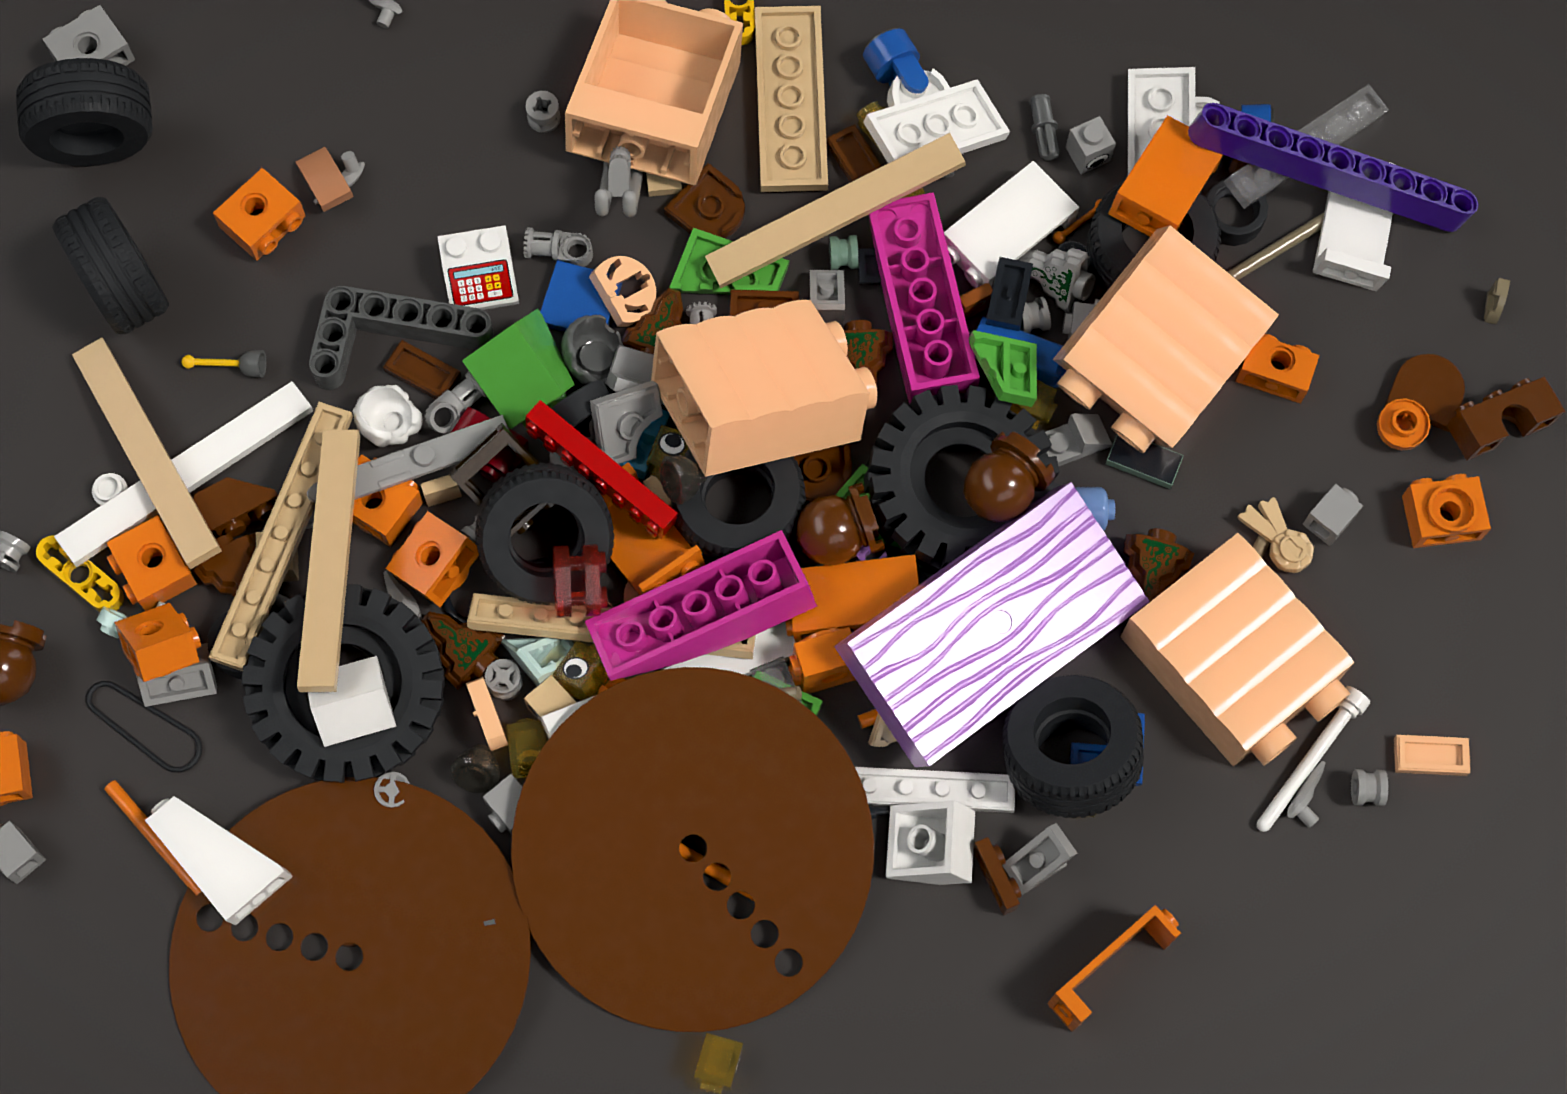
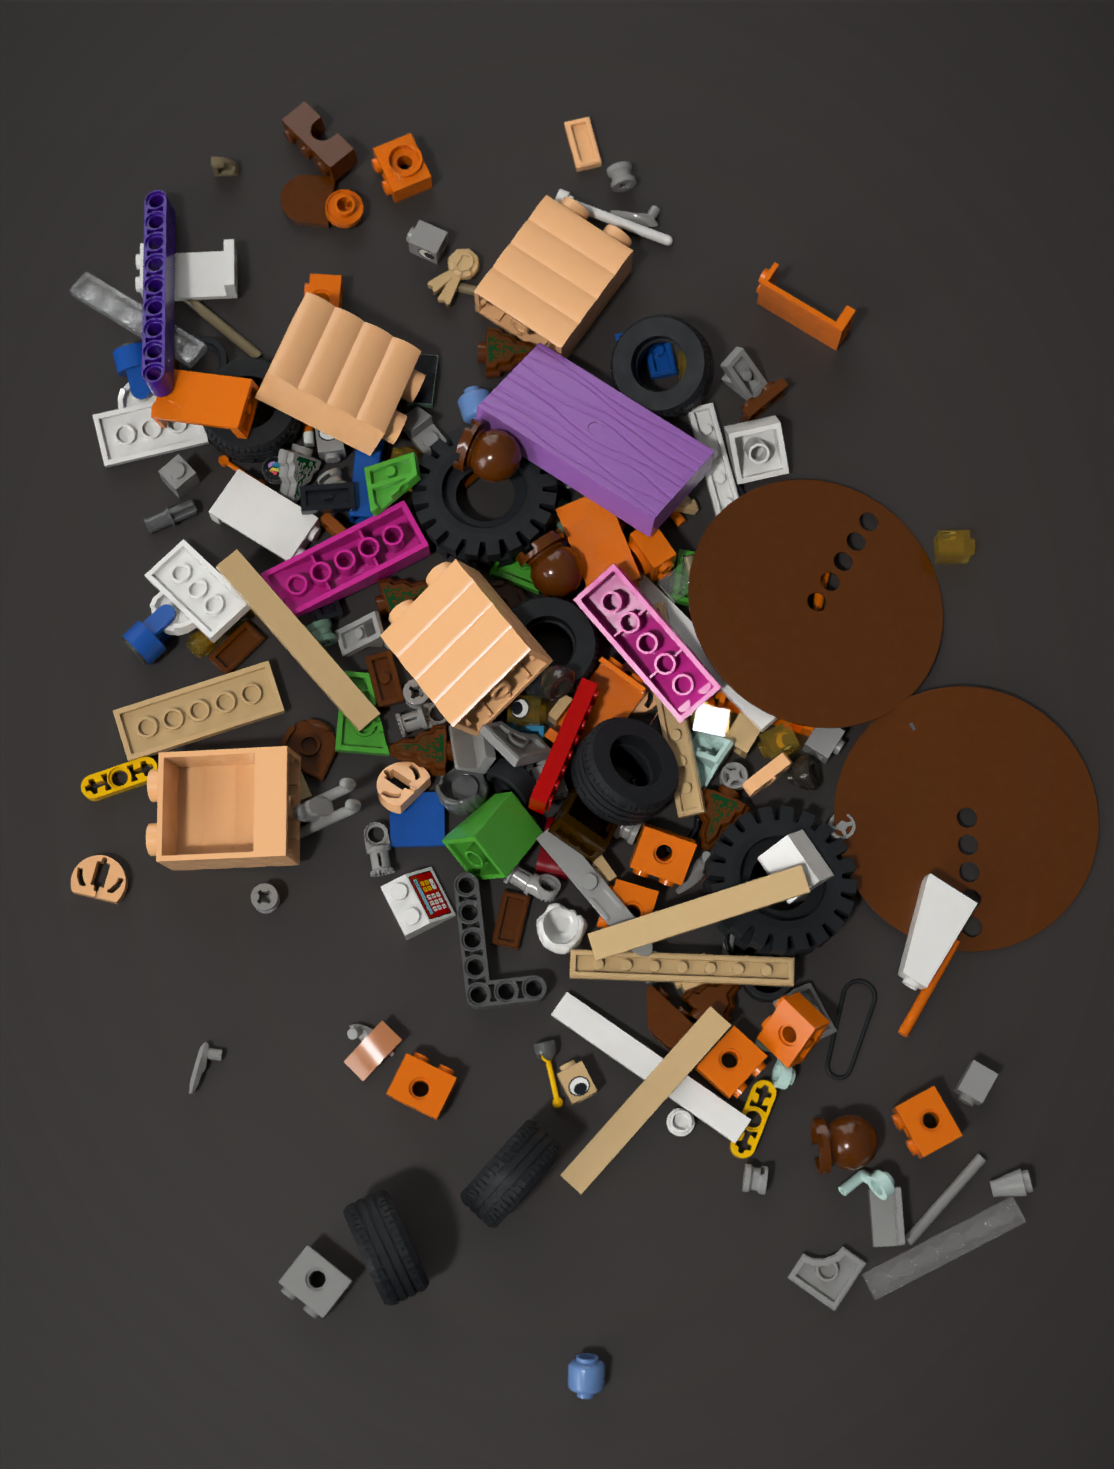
camera: 105 degrees left, 5 degrees up
clear red brick [553,544,608,618] -> none
none -> tan brick [557,1060,597,1106]

